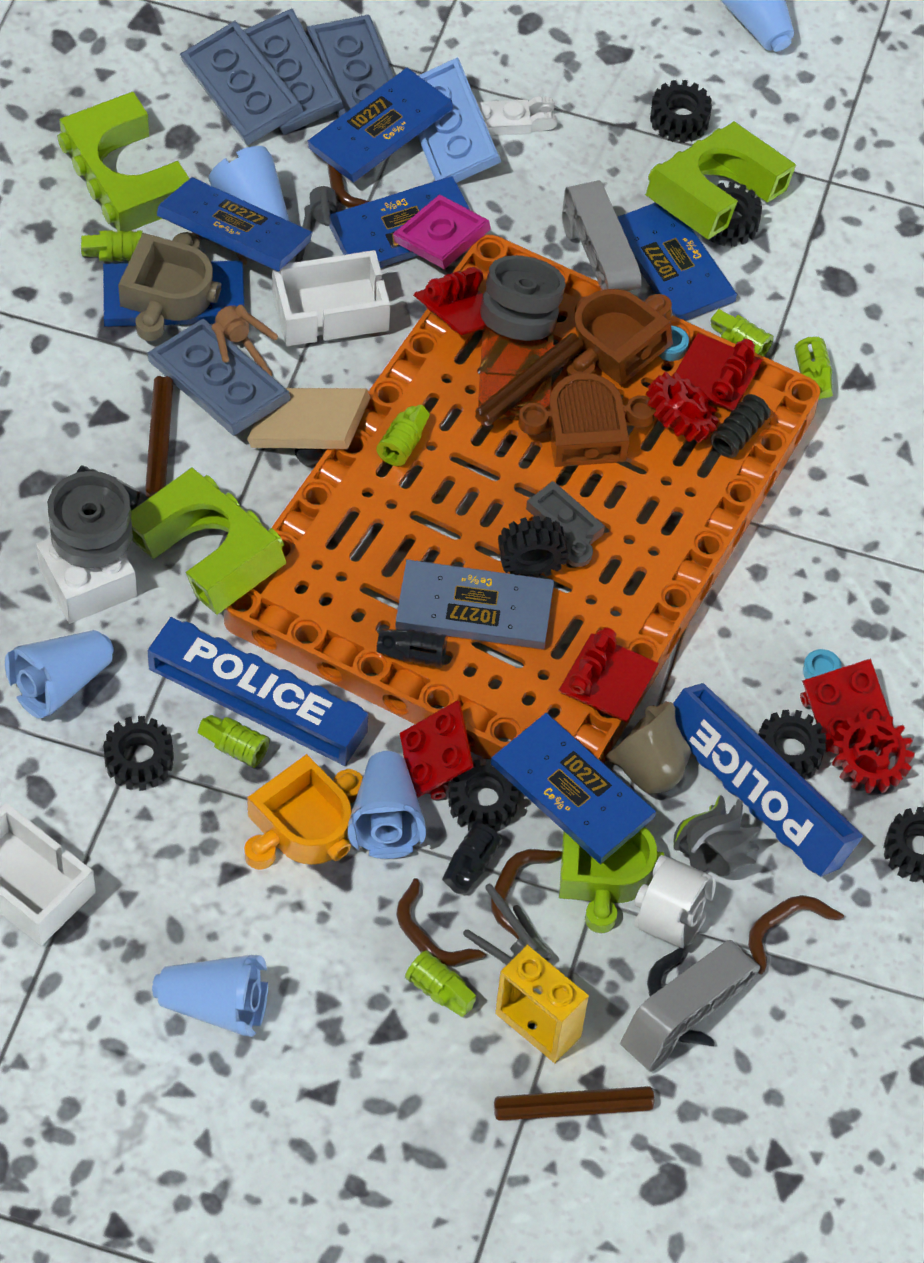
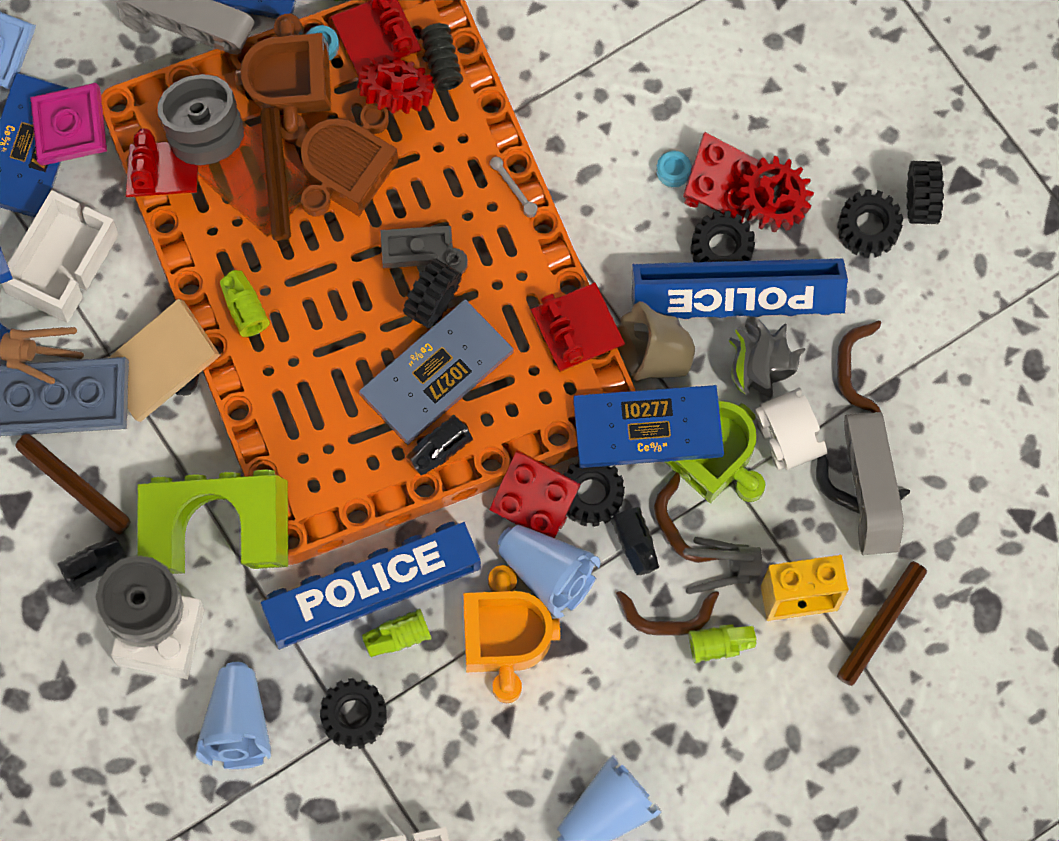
camera: 50 degrees left, 15 degrees up
none -> light grey hinge [490,156,538,217]

